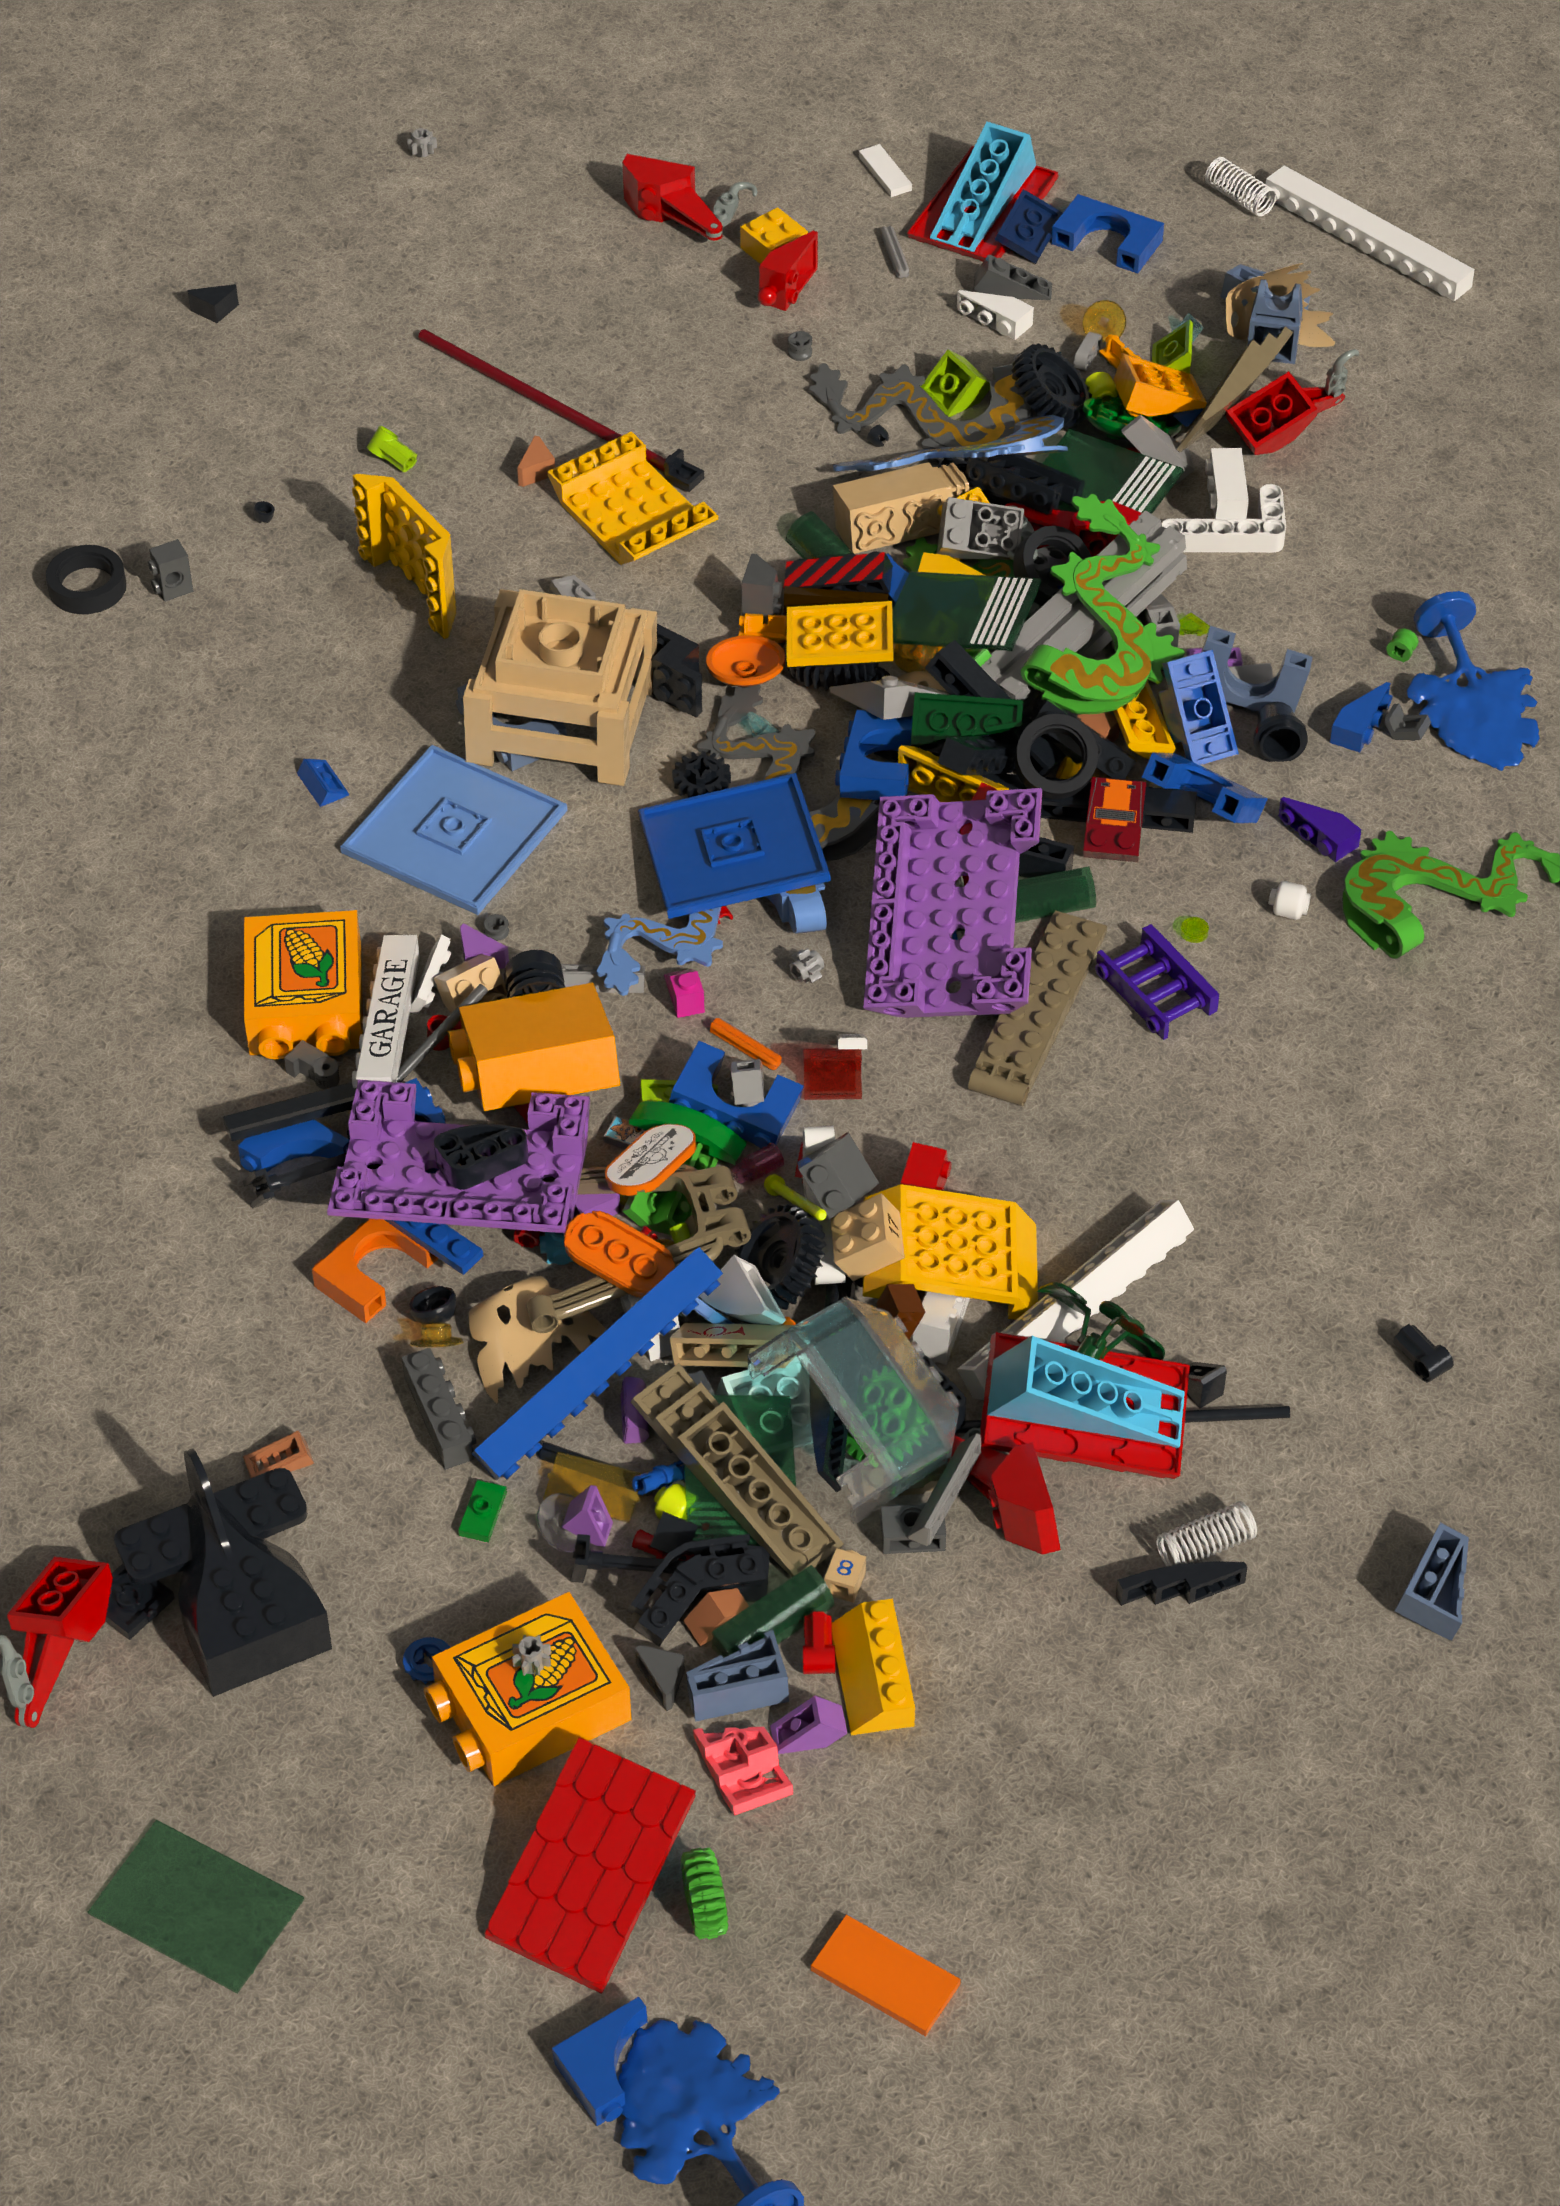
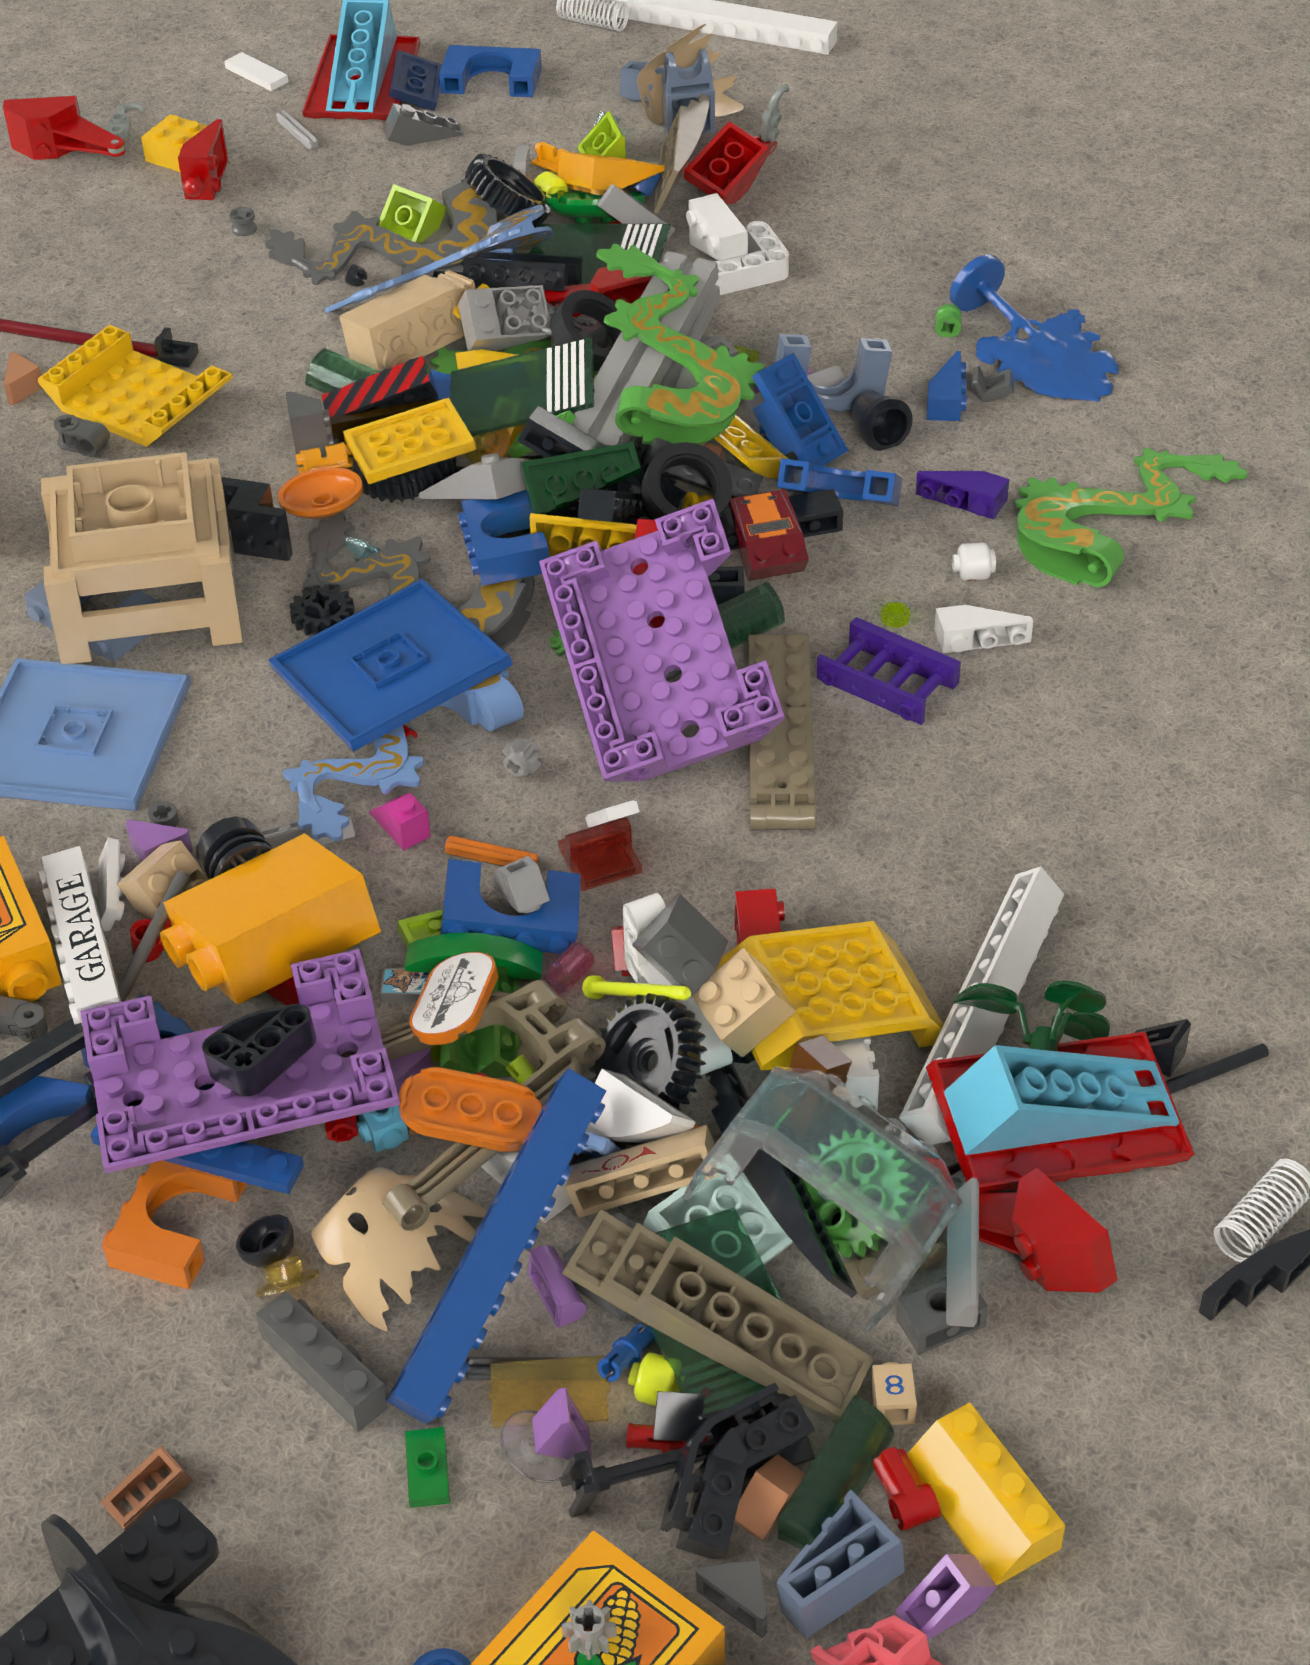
camera: 20 degrees left, 5 degrees down
white slope [957,290,1034,340] -> none
clear yellow piece [1082,300,1126,342] -> none
none -> dark grey piece [54,414,110,458]
none -> white slope [934,605,1033,653]

